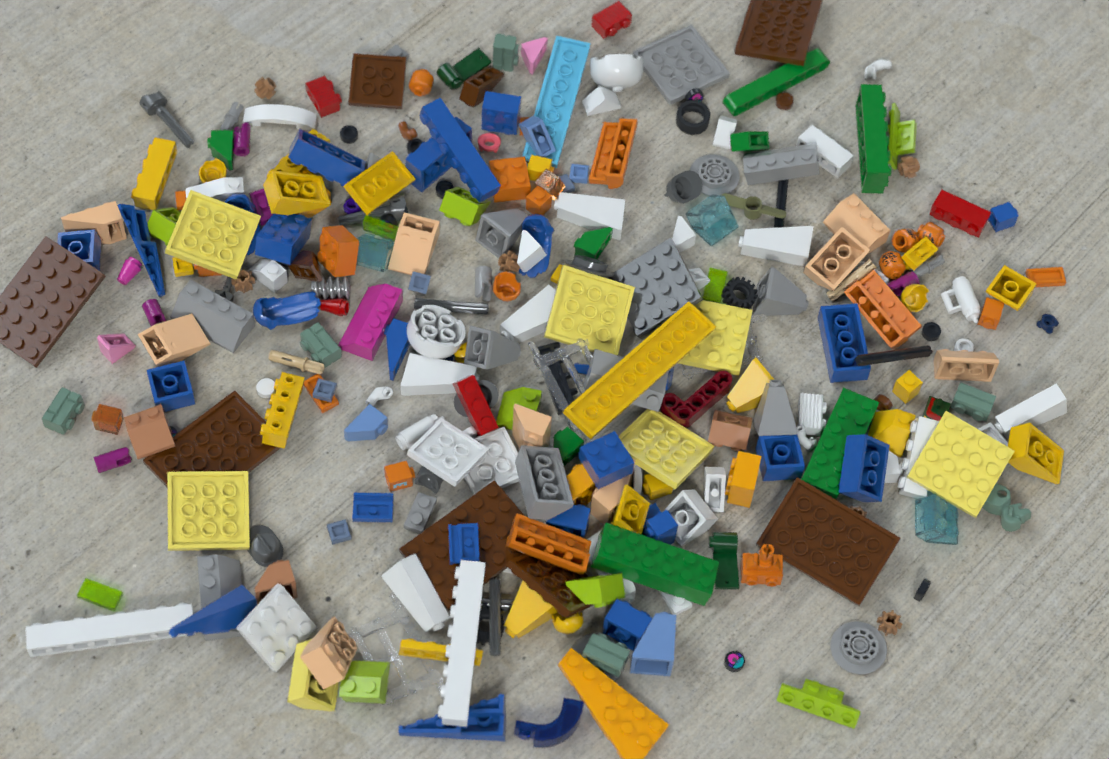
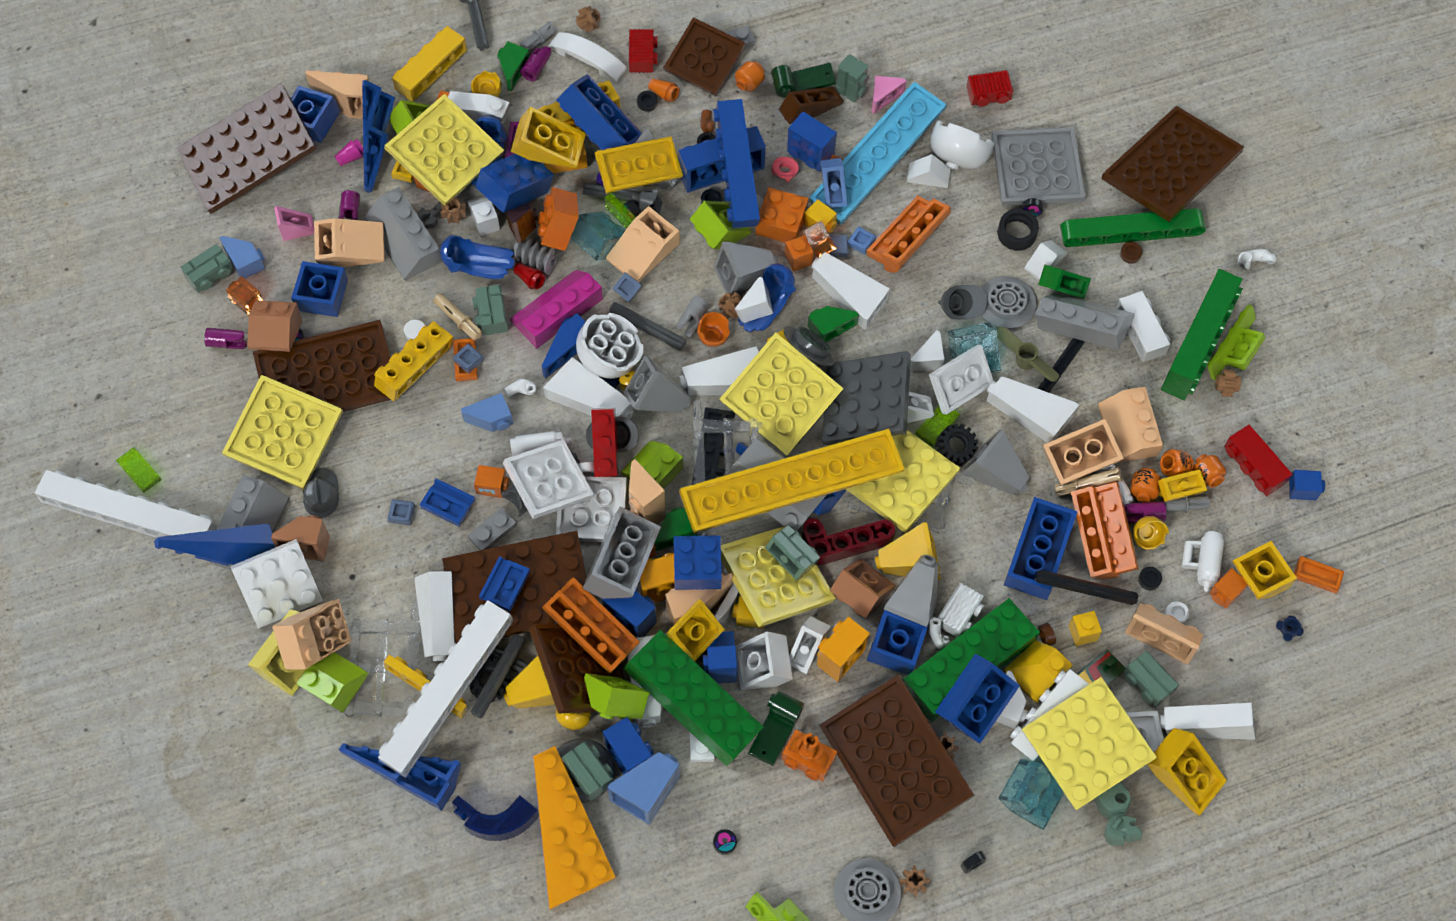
camera: 30 degrees right, 5 degrees up
none -> medium blue slope [220,236,265,280]
none -> orange cone [648,78,680,102]
none -> sand green brick [765,525,820,581]
none -> white tile [929,345,994,414]

